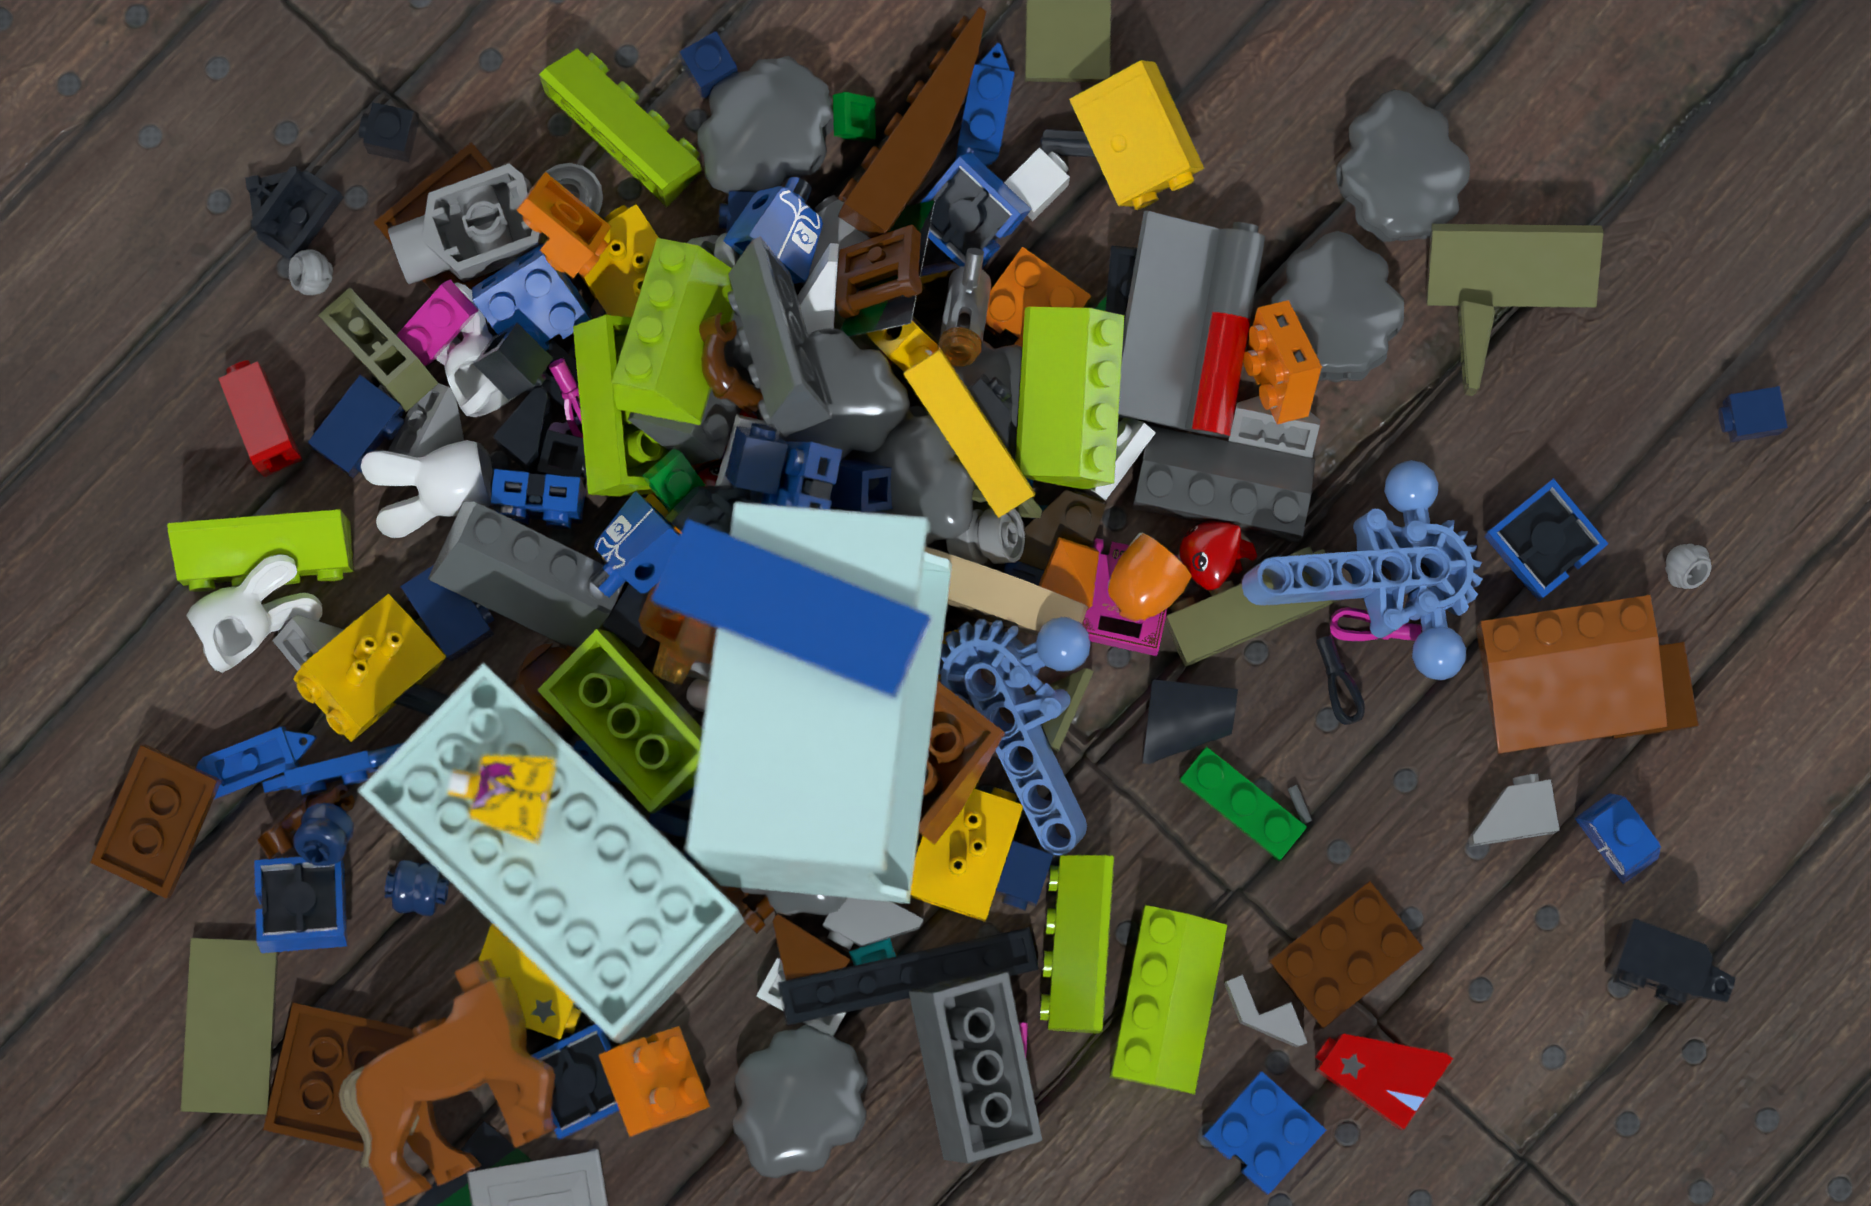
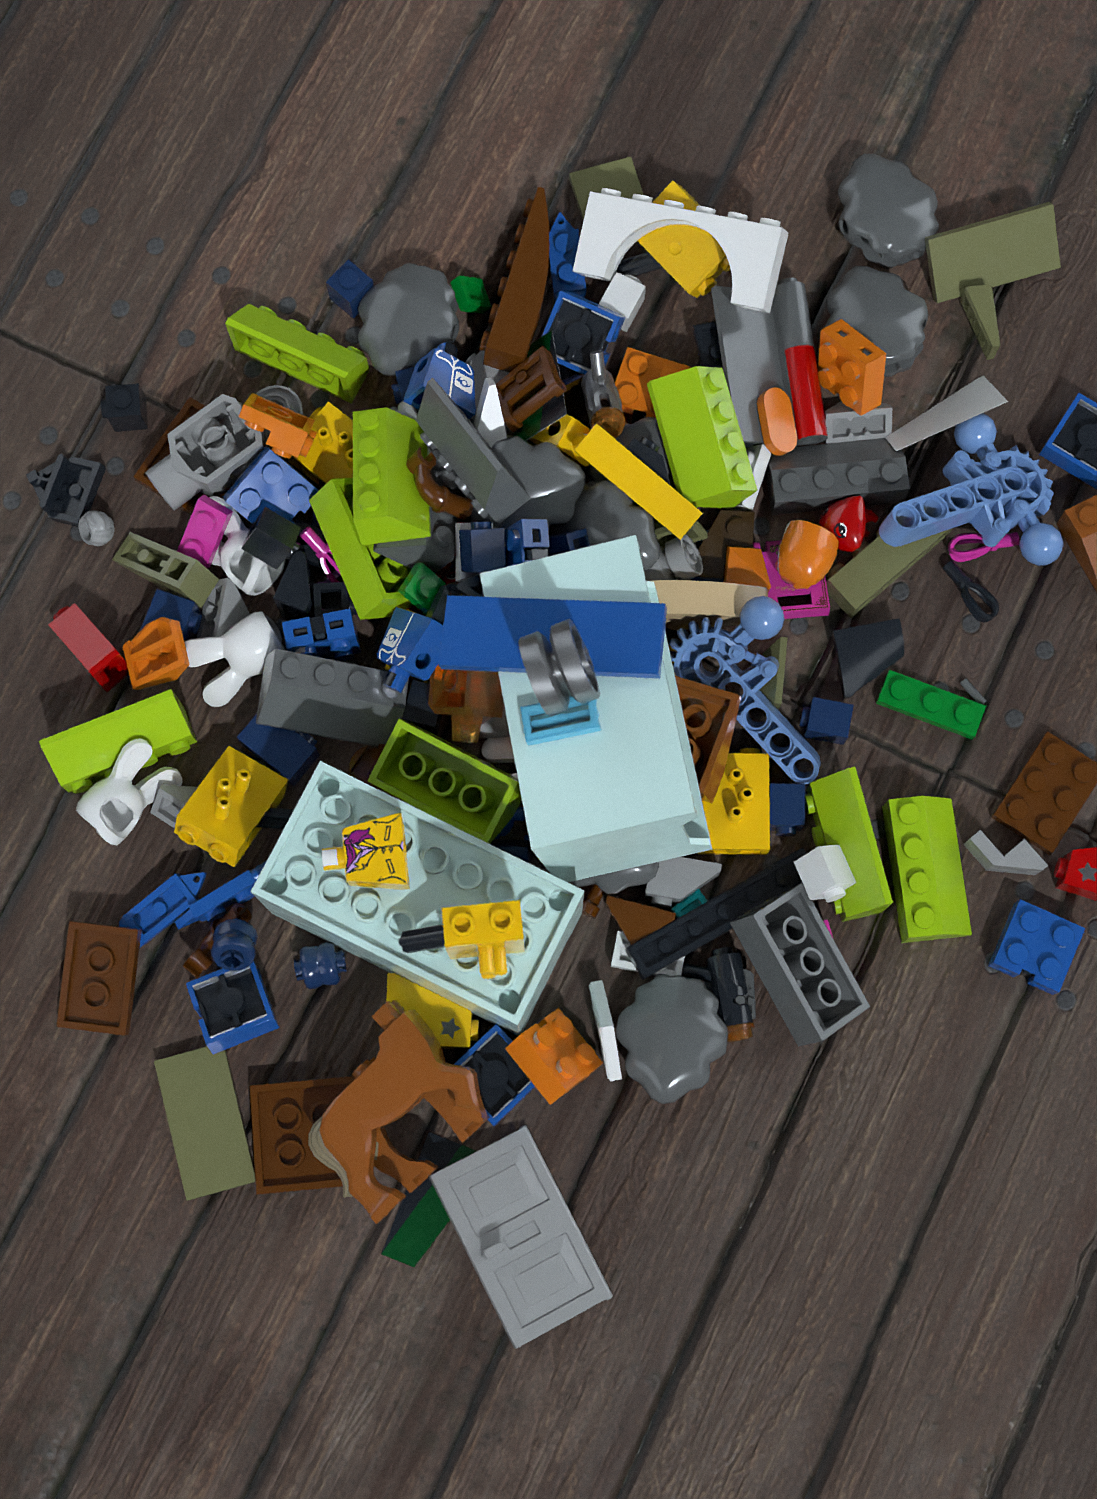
camera: 15 degrees left, 5 degrees down
none -> orange slope [123,617,190,690]
none -> yellow piece [398,900,525,979]
none -> flat silver wheel [519,619,600,716]
none -> medium azure tile [520,696,602,746]
none -> white arch [573,188,788,313]
none -> white tile [589,980,622,1081]
none -> black piece [682,947,756,1042]
none -> orange tile [757,387,797,456]
none -> white brick [794,845,856,903]
none -> dark blue brick [799,697,854,745]
none -> white sticker [885,376,1008,451]

